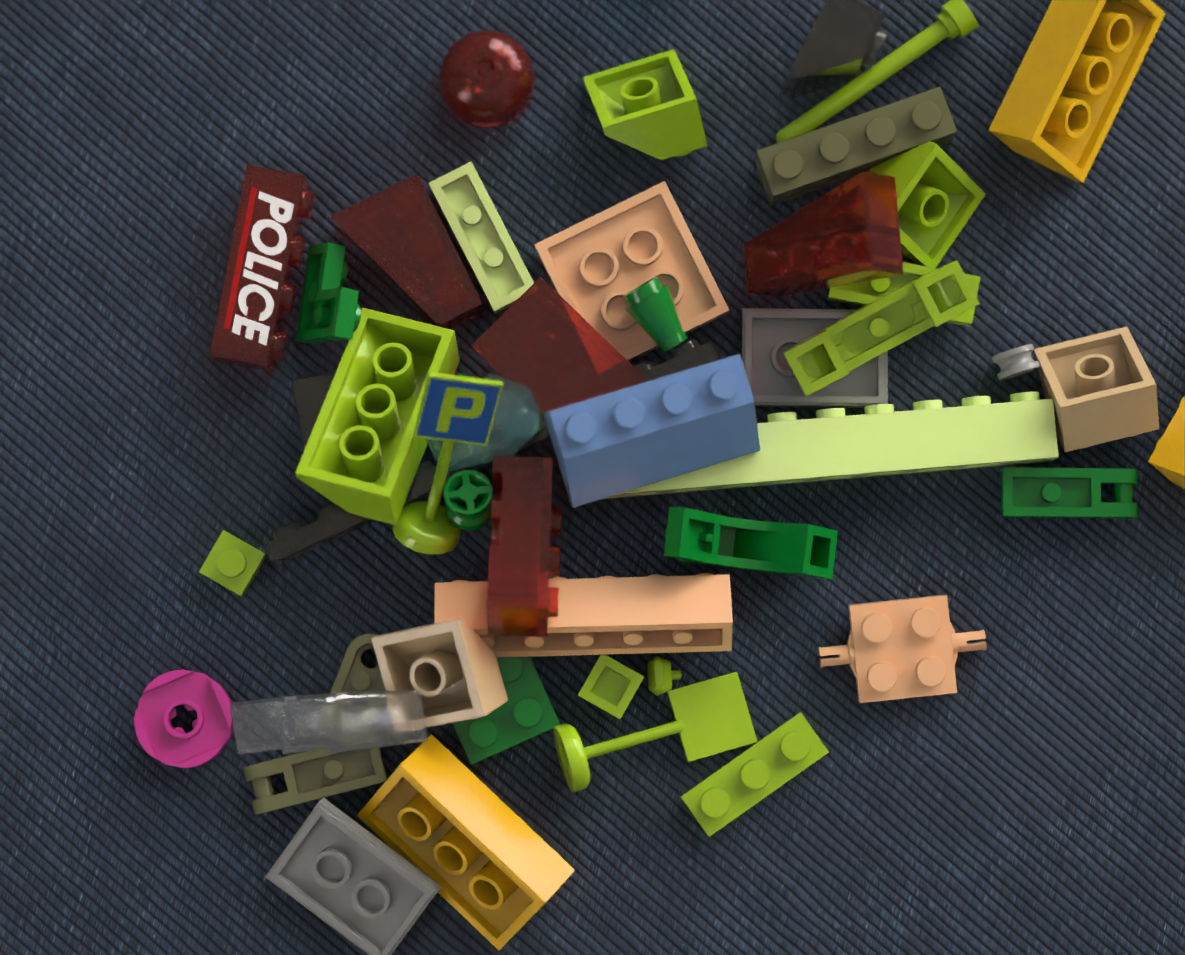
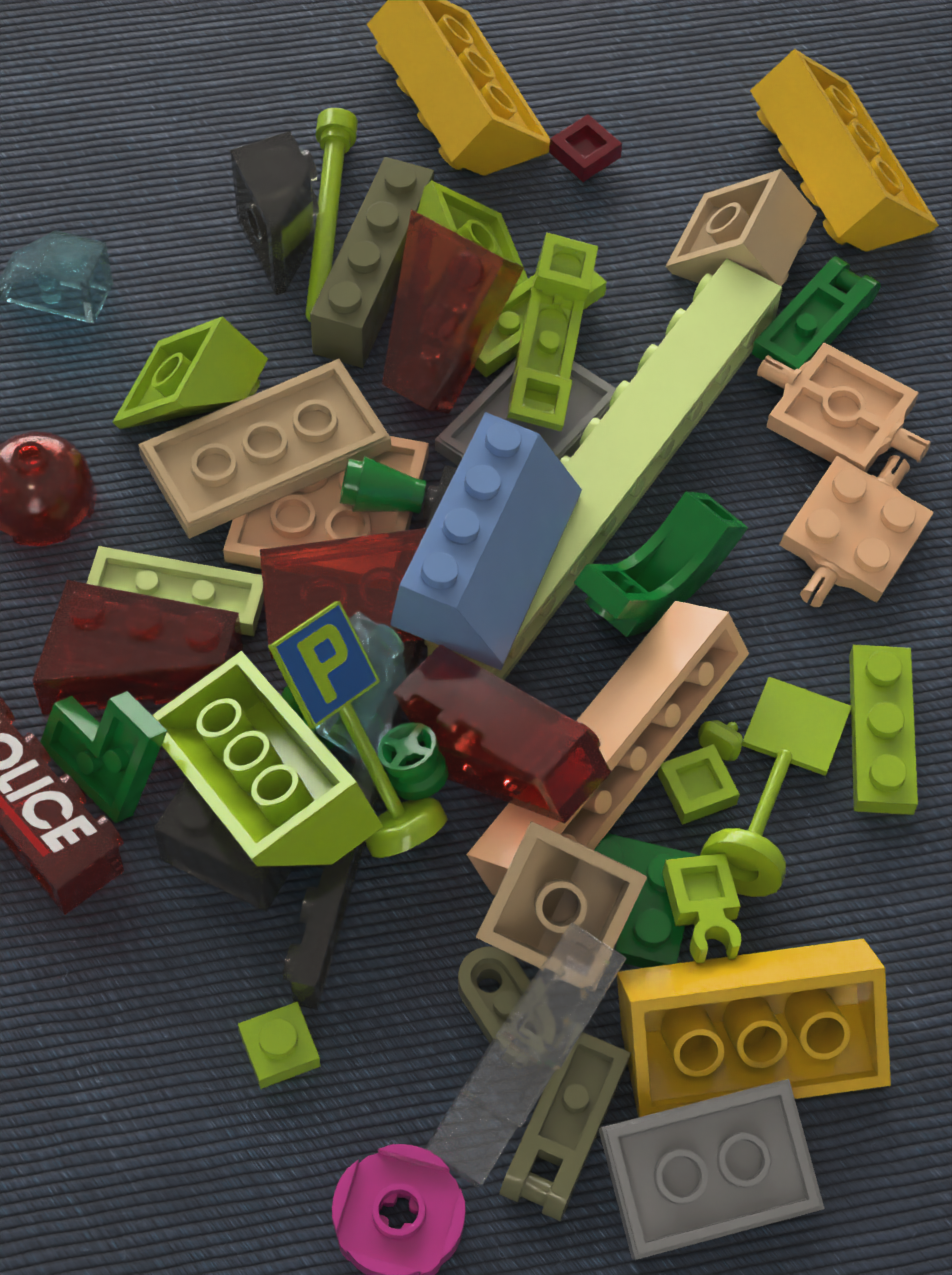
camera: 55 degrees left, 25 degrees down
light grey bush [991,344,1040,381] -> none
none -> tan tile [138,359,391,539]
none -> dark red plate [549,114,622,182]
none -> lime plate [662,853,741,963]
none -> light nougat plate [757,343,931,473]

